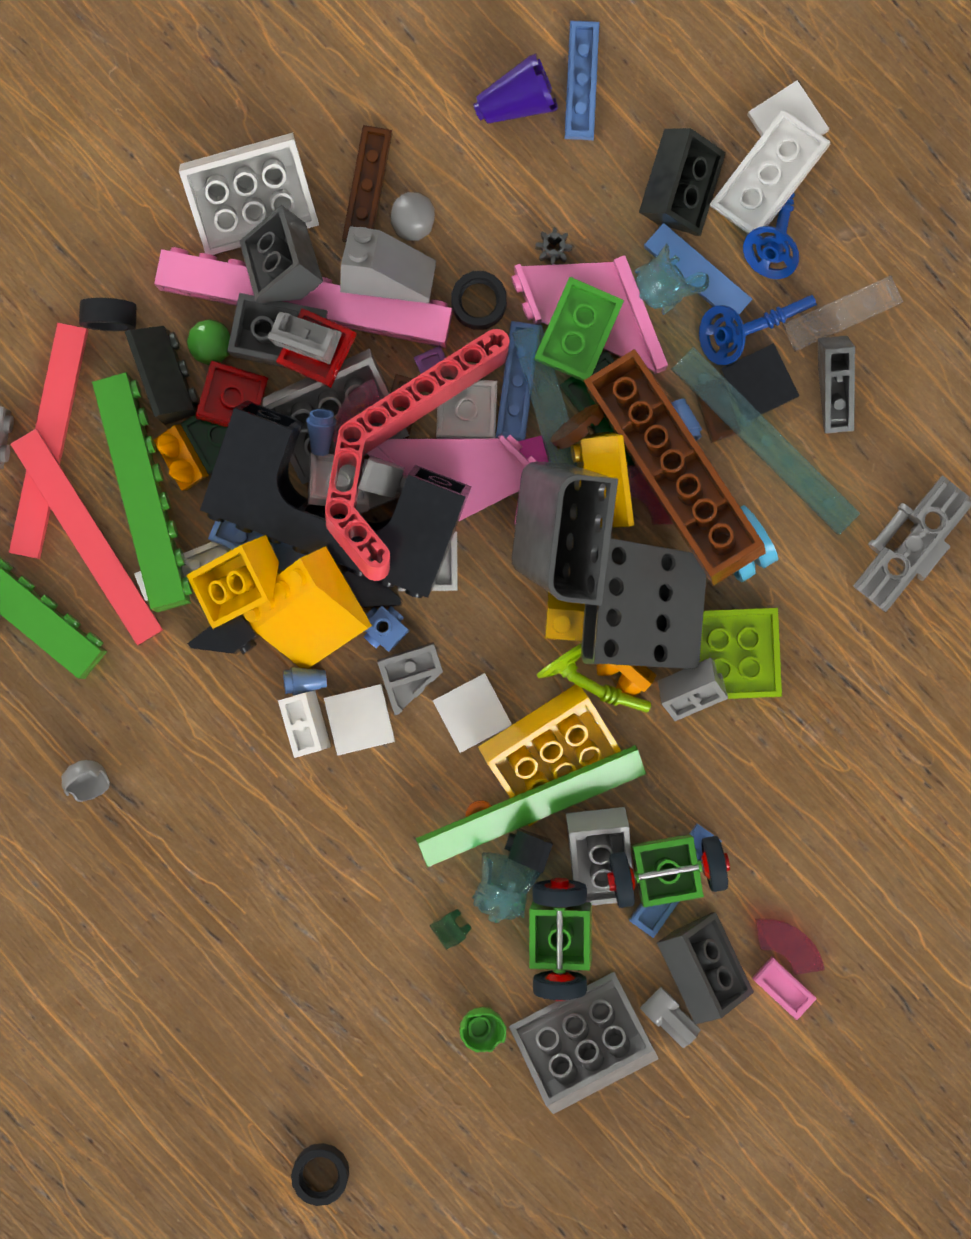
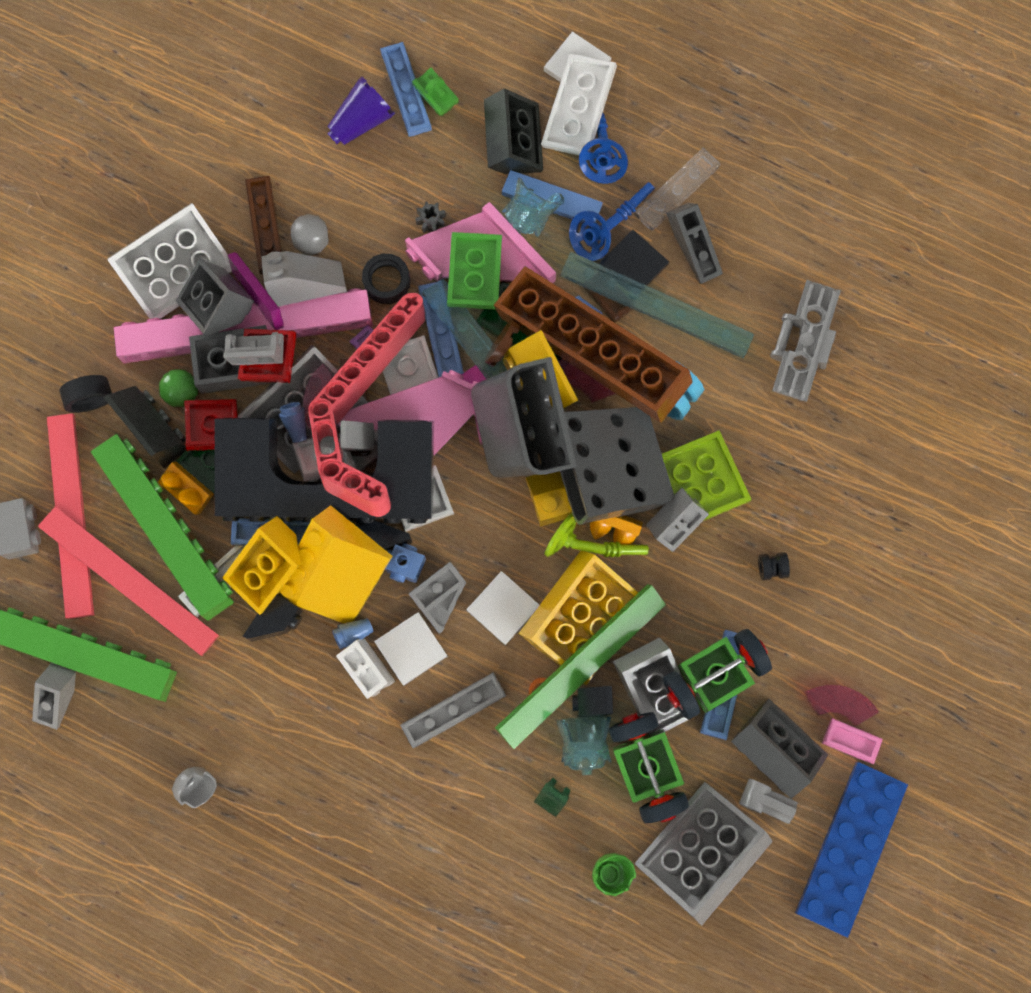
camera: 25 degrees left, 10 degrees down
none -> magenta tile [227,252,284,330]
none -> light grey tile [400,673,506,749]
none -> bright green hips [412,68,459,116]
none -> black wheel [758,552,790,581]
none -> blue plate [795,762,908,938]

